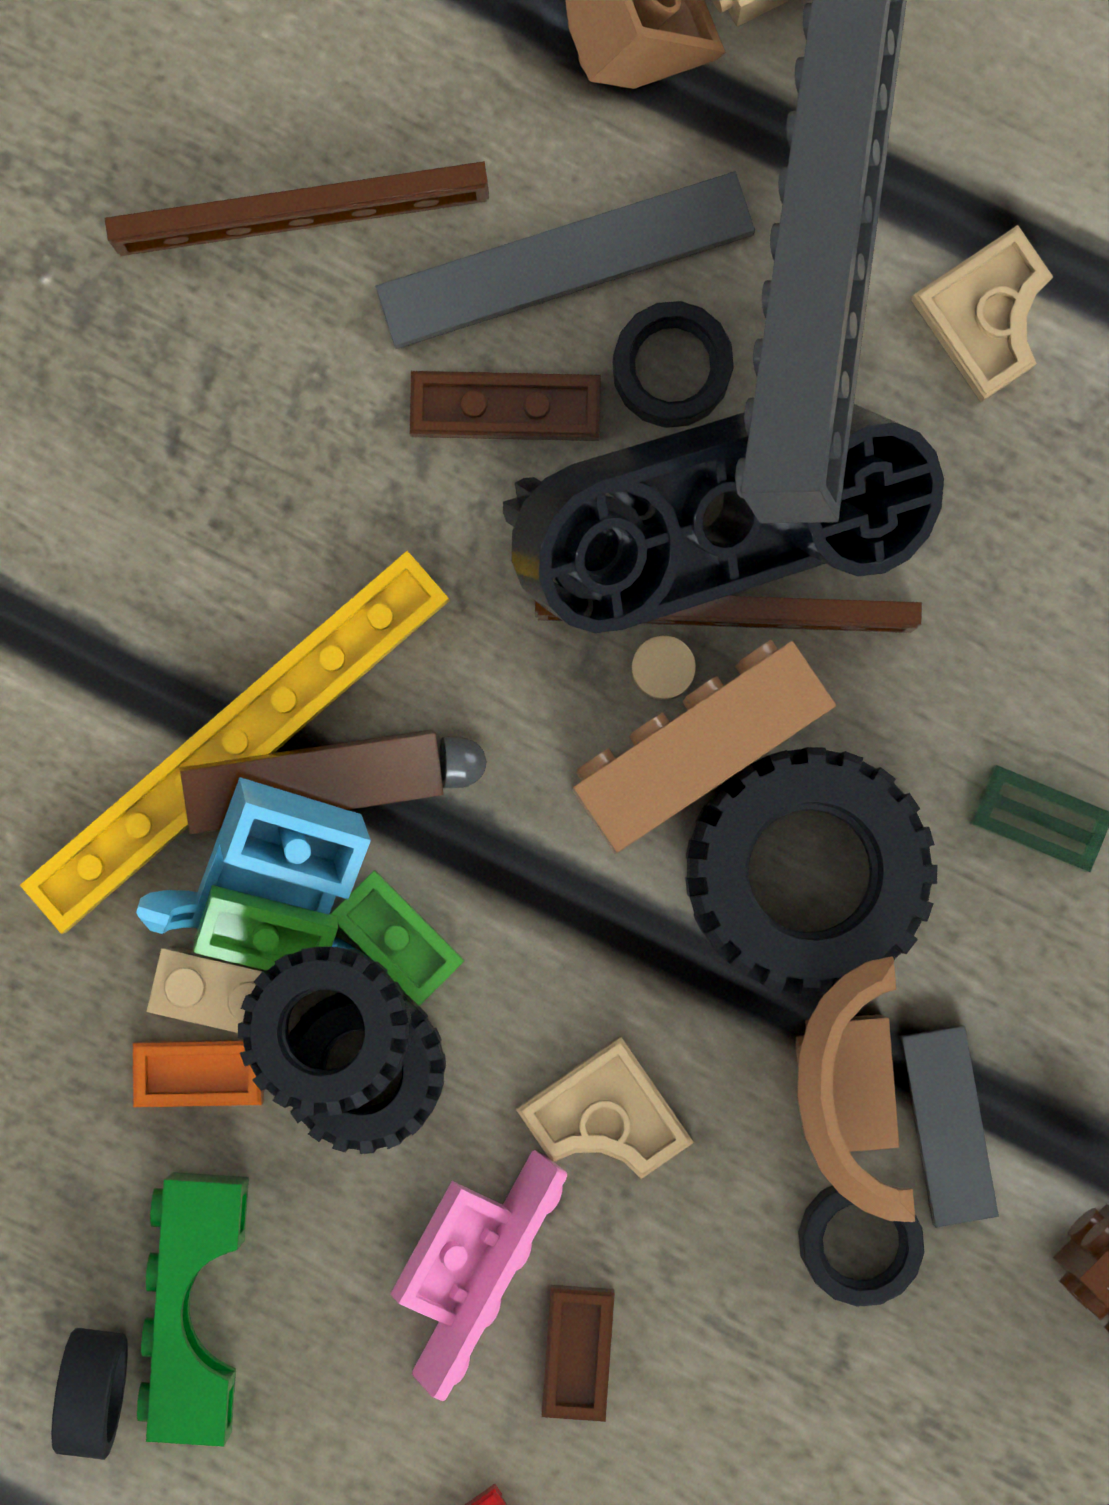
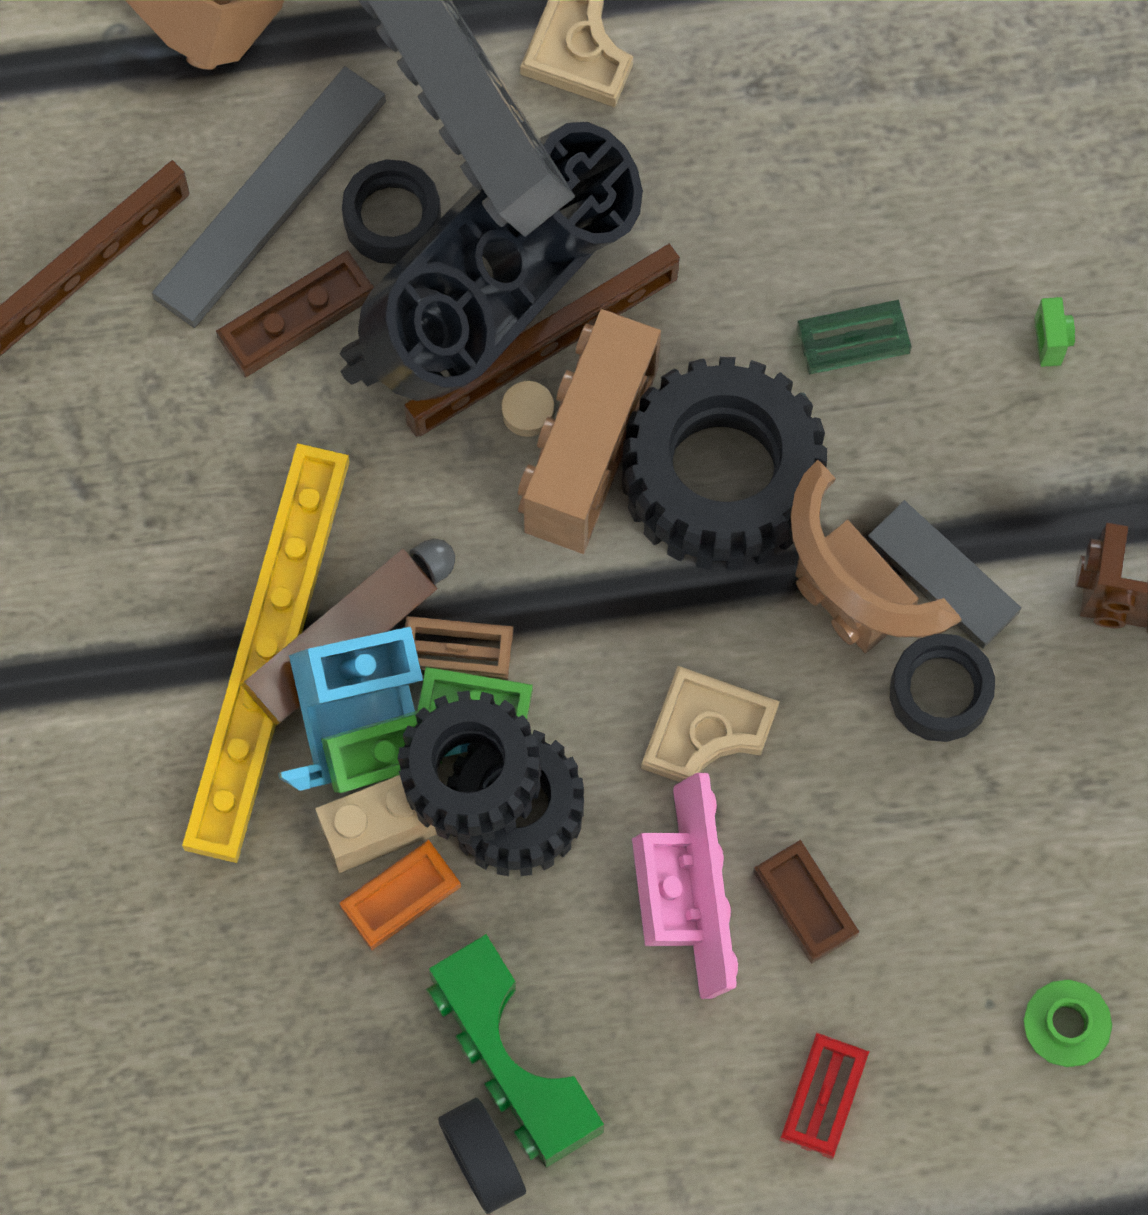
camera: 35 degrees left, 15 degrees down
none -> medium nougat tile [405,616,513,681]

